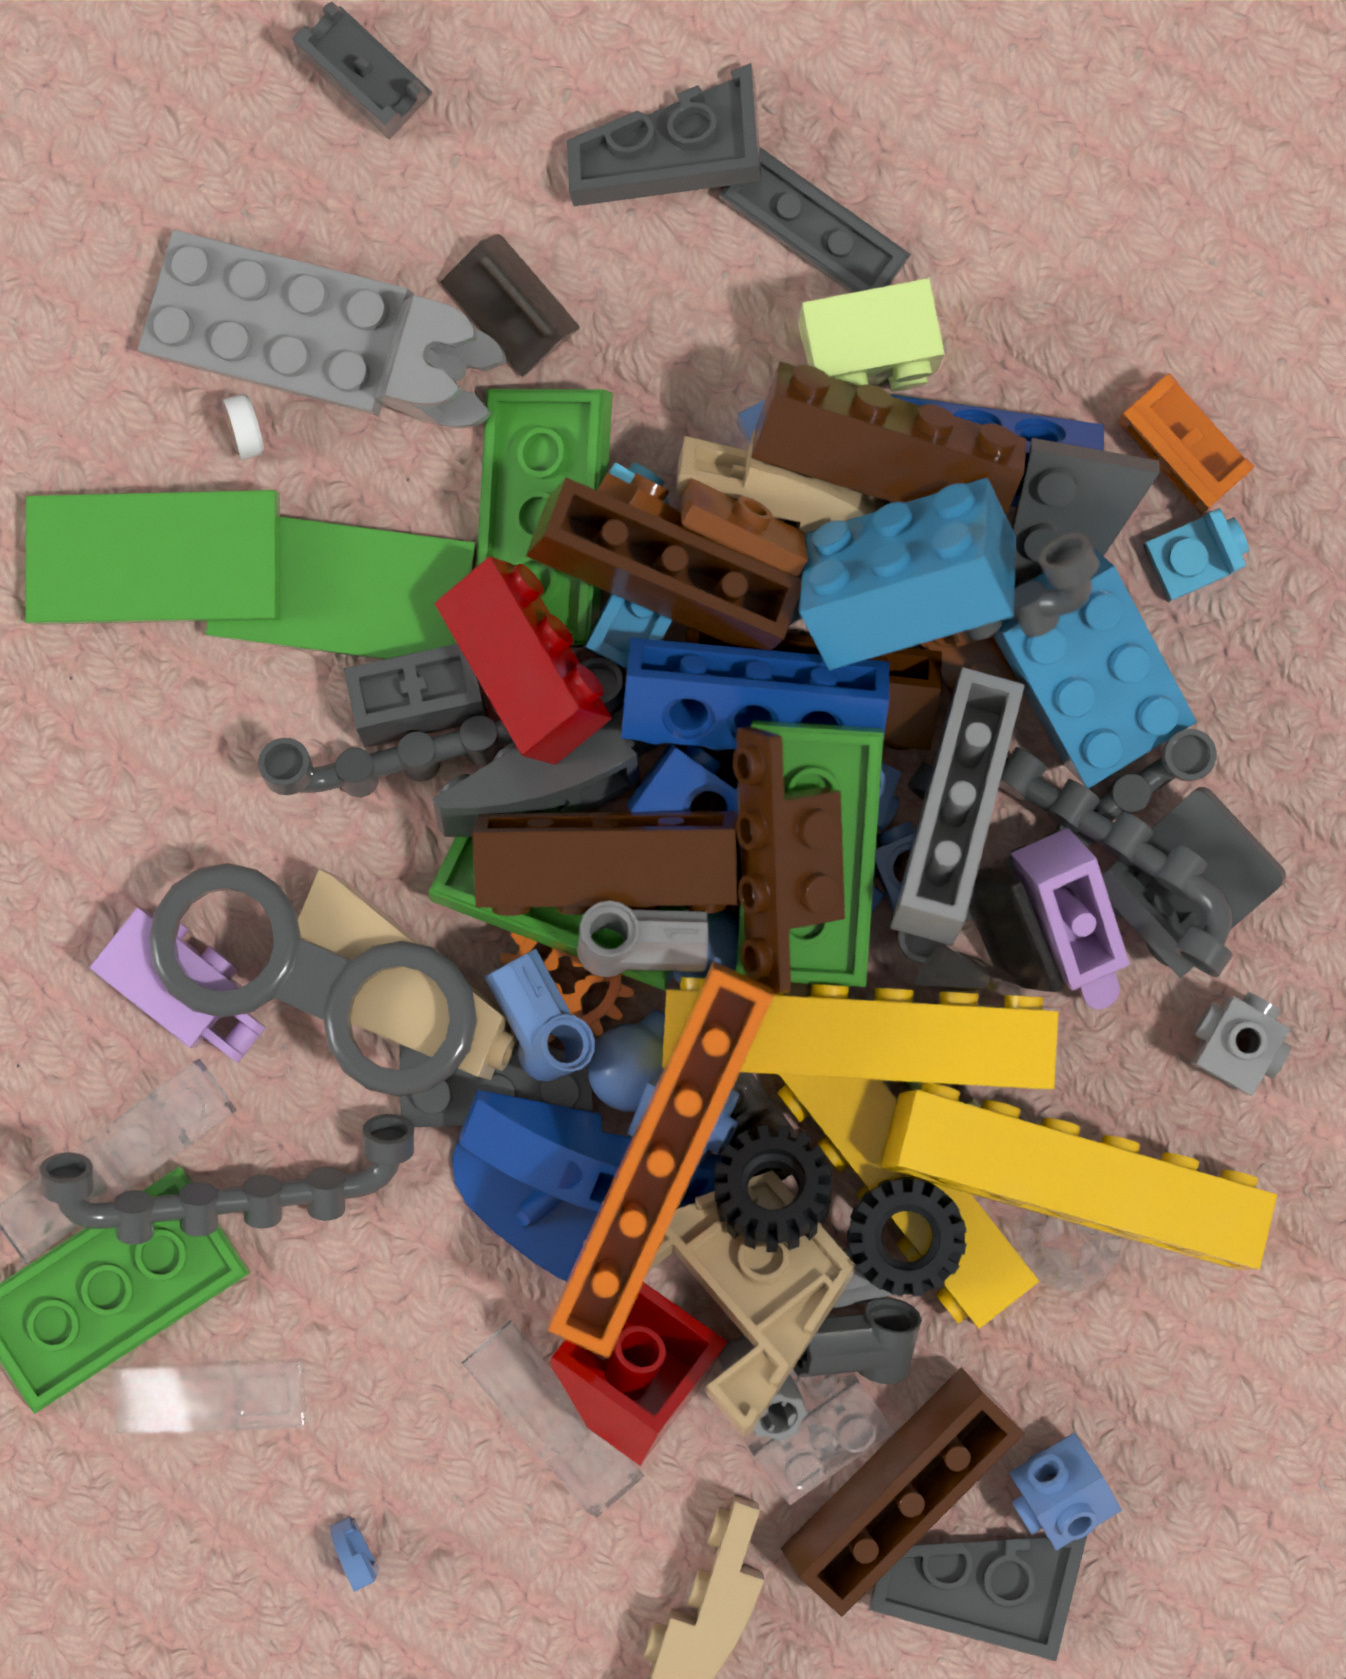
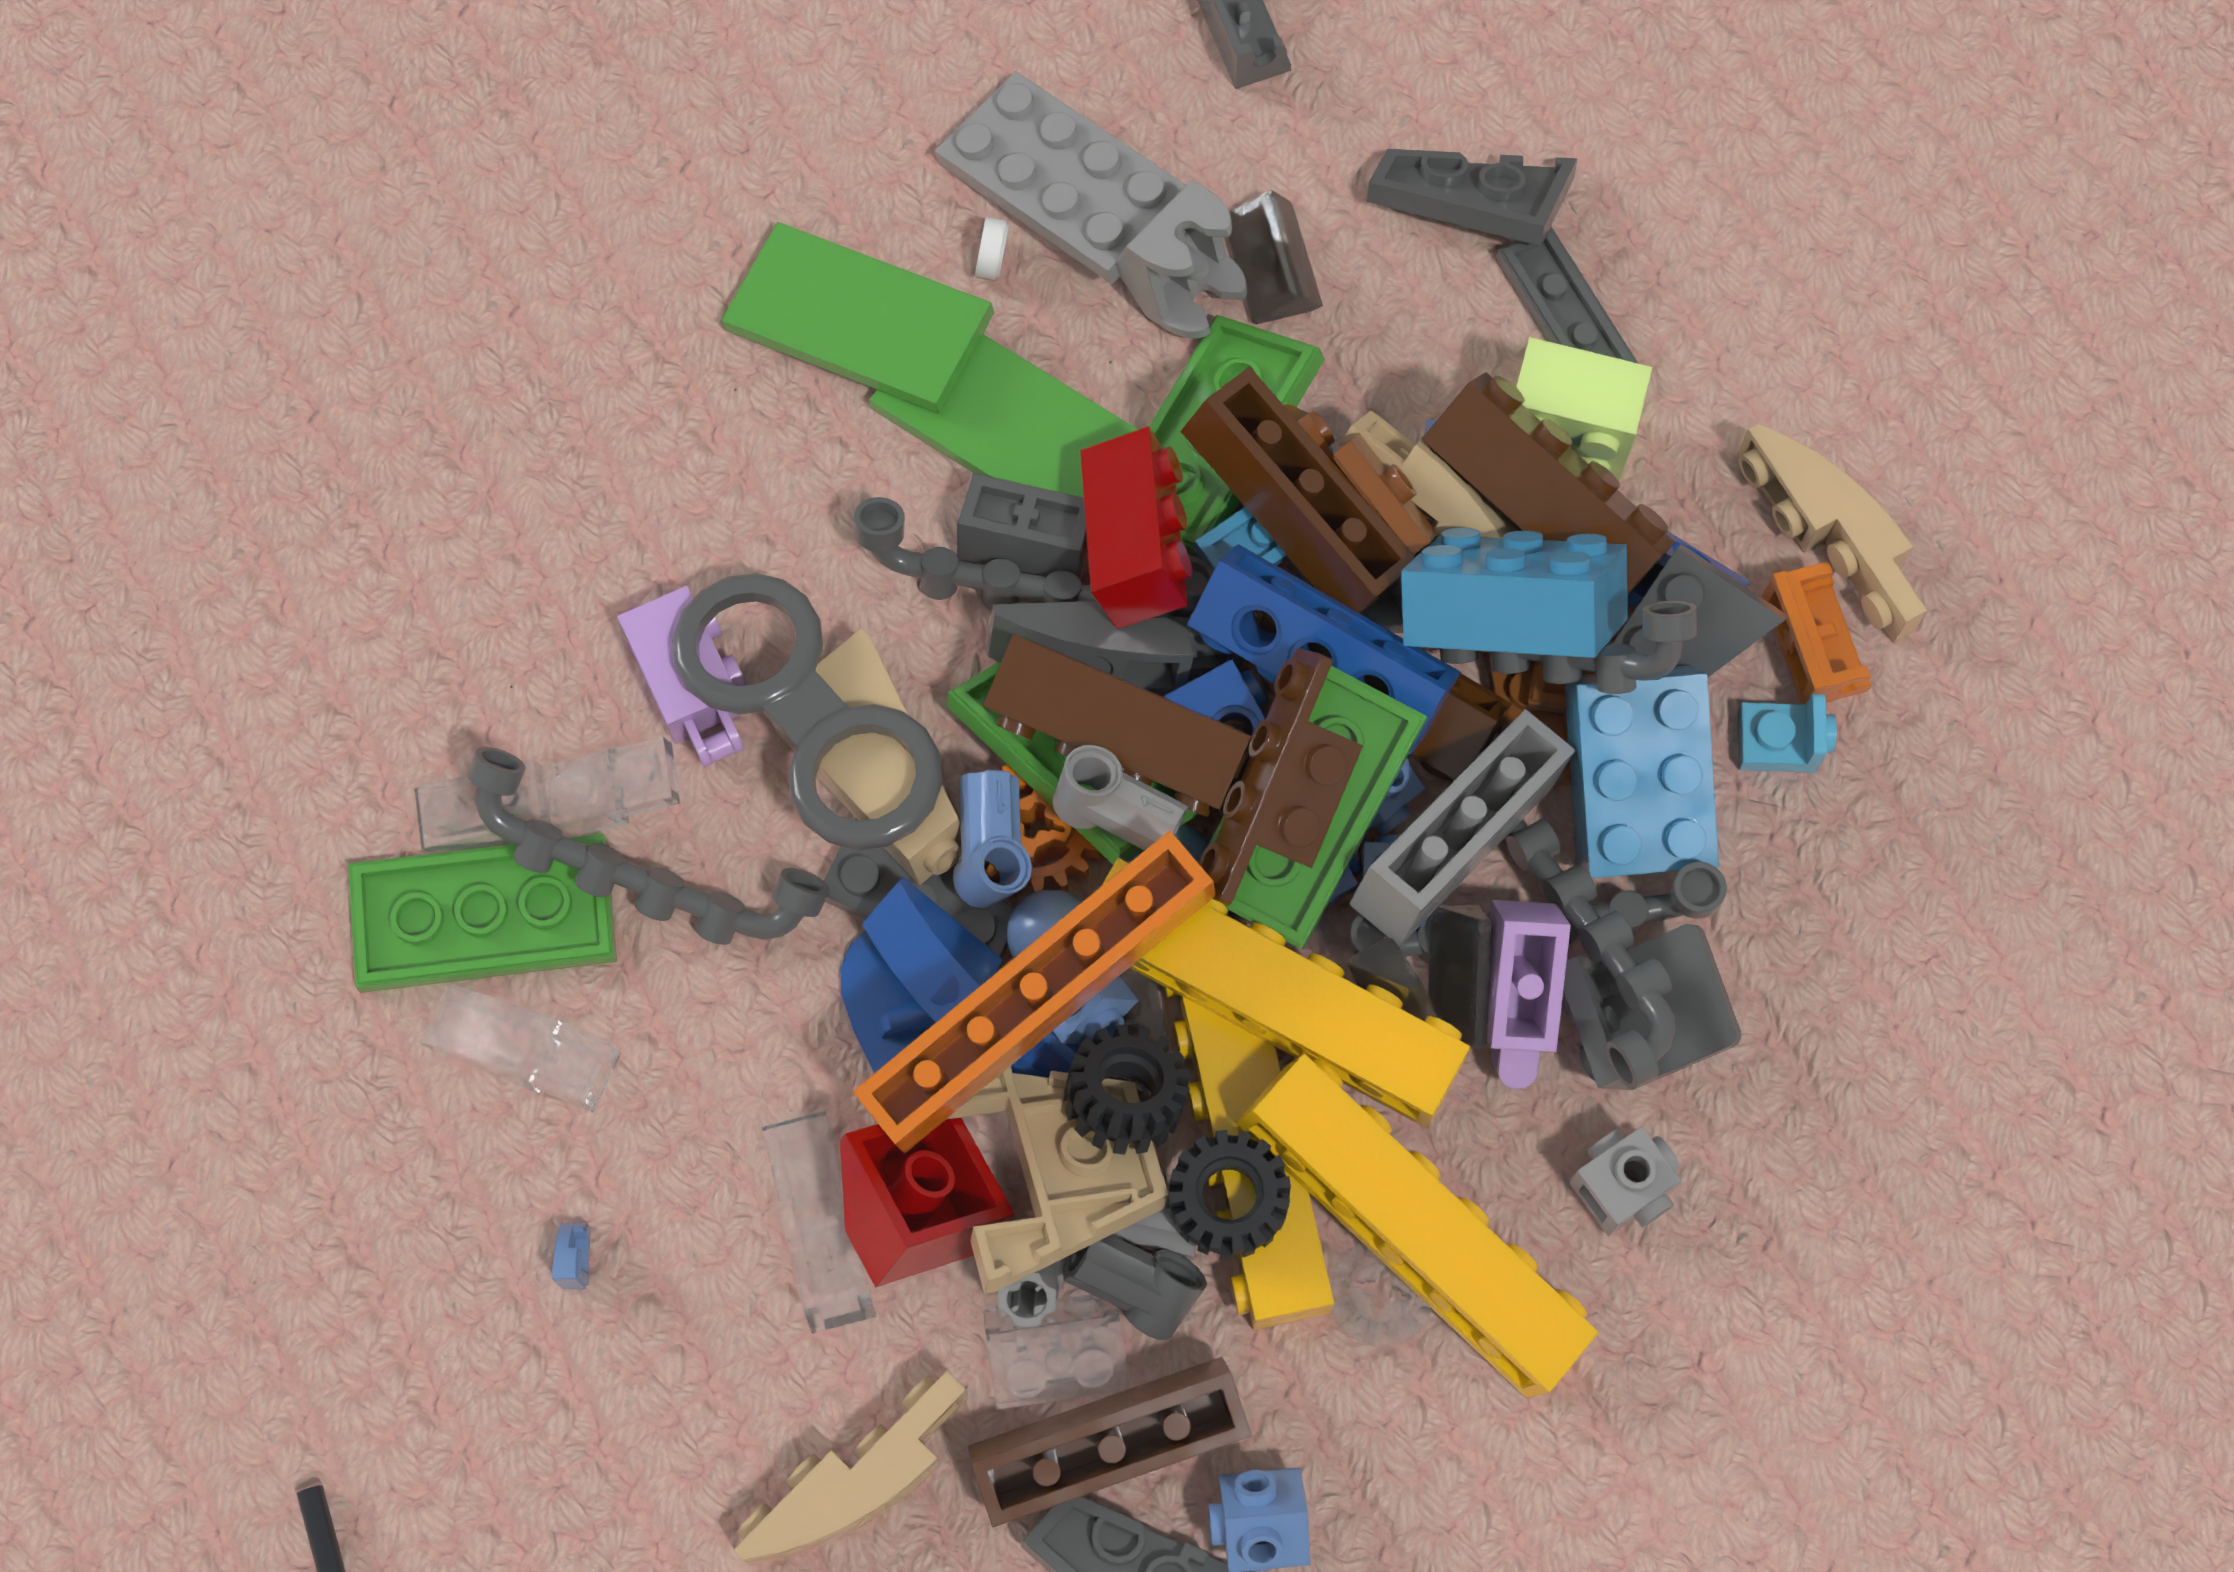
camera: 30 degrees right, 15 degrees down
none -> tan slope [1738,423,1928,643]

